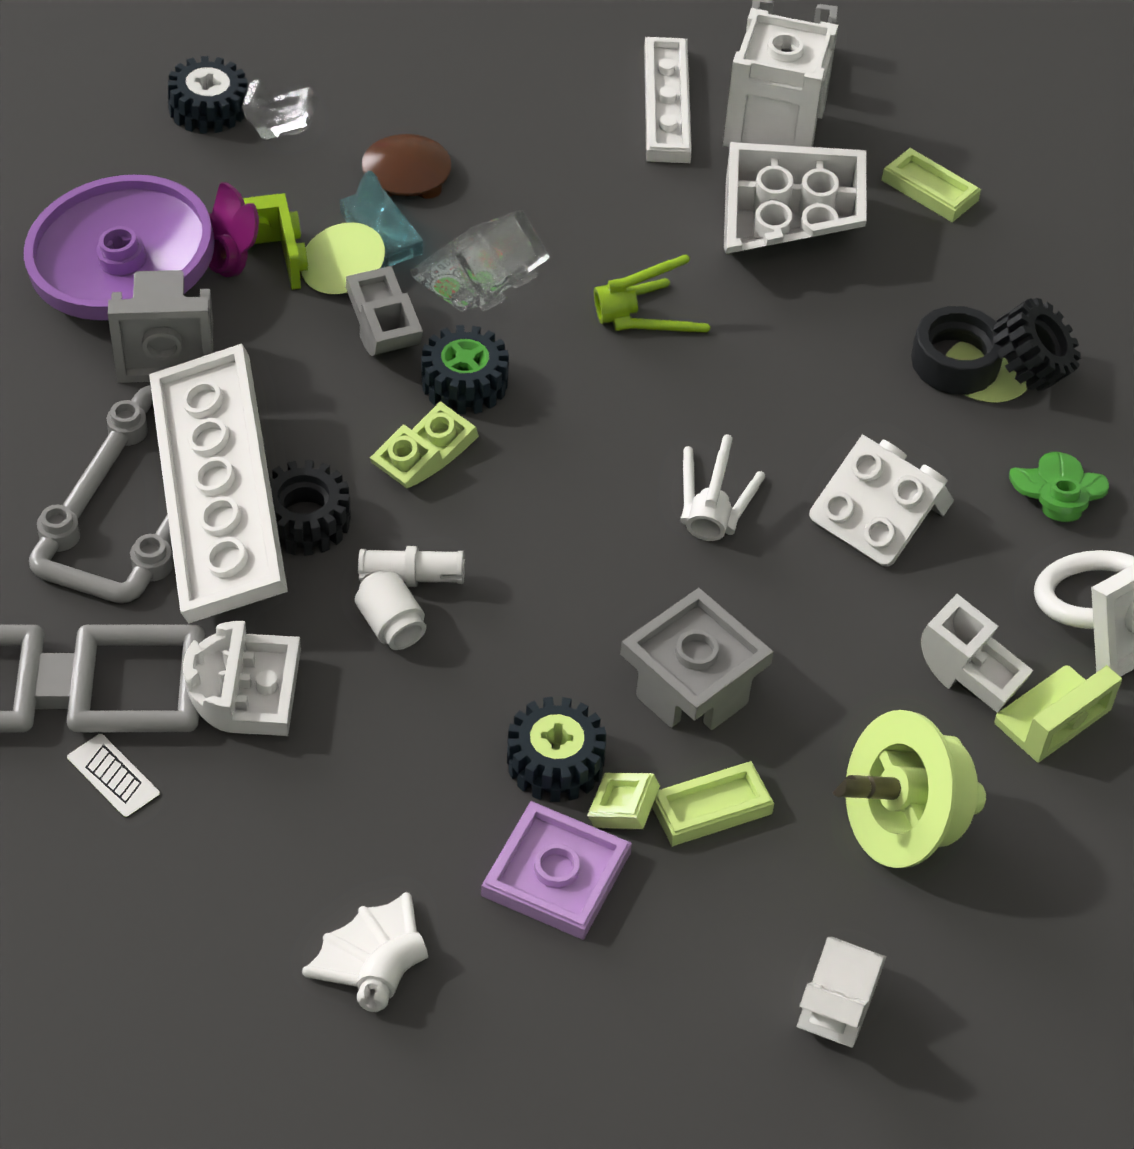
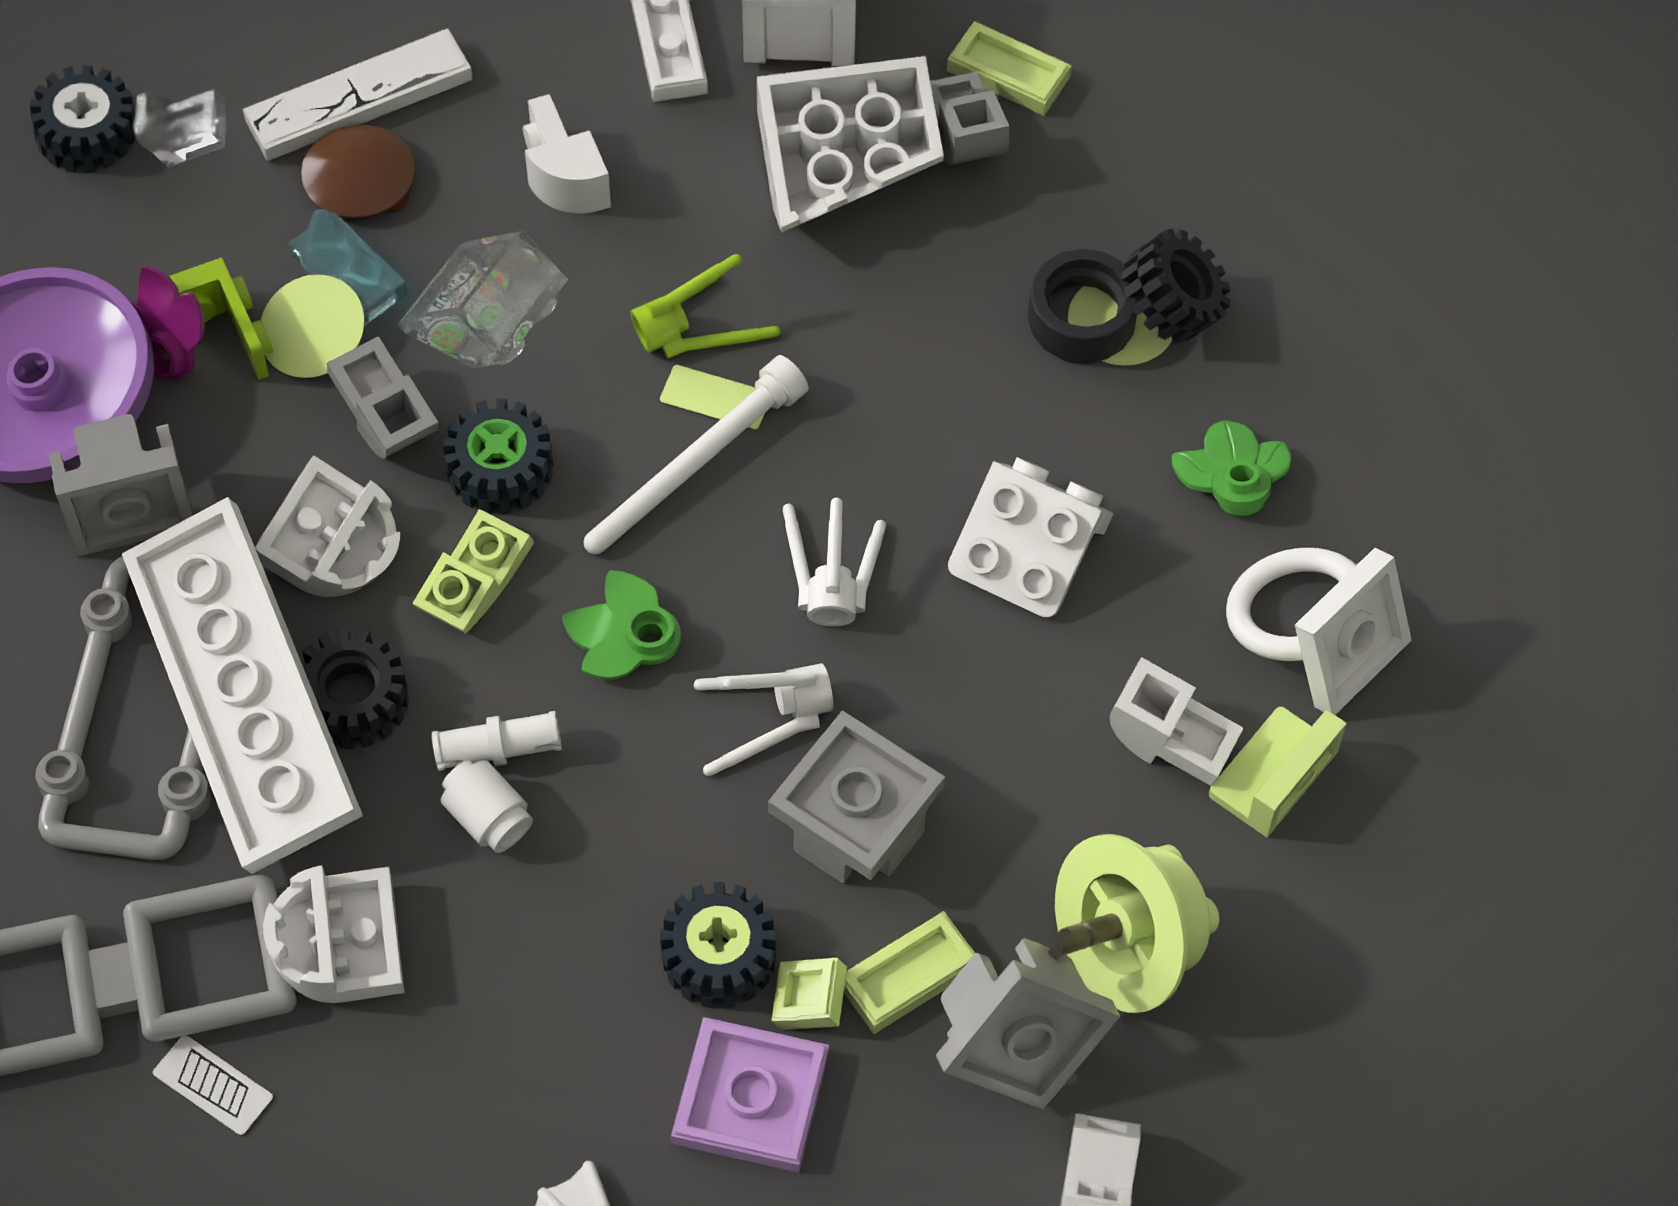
camera: 10 degrees left, 10 degrees up
none -> white tile [243,28,472,161]
none -> white slope [255,455,400,597]
none -> white brick [523,94,611,214]
none -> bright green plate [562,570,681,680]
none -> white piece [584,355,809,554]
none -> yellowish green sticker [660,365,765,430]
none -> white plant [694,663,833,776]
none -> light grey brick [930,71,1010,166]
none -> light grey panel [936,938,1120,1110]

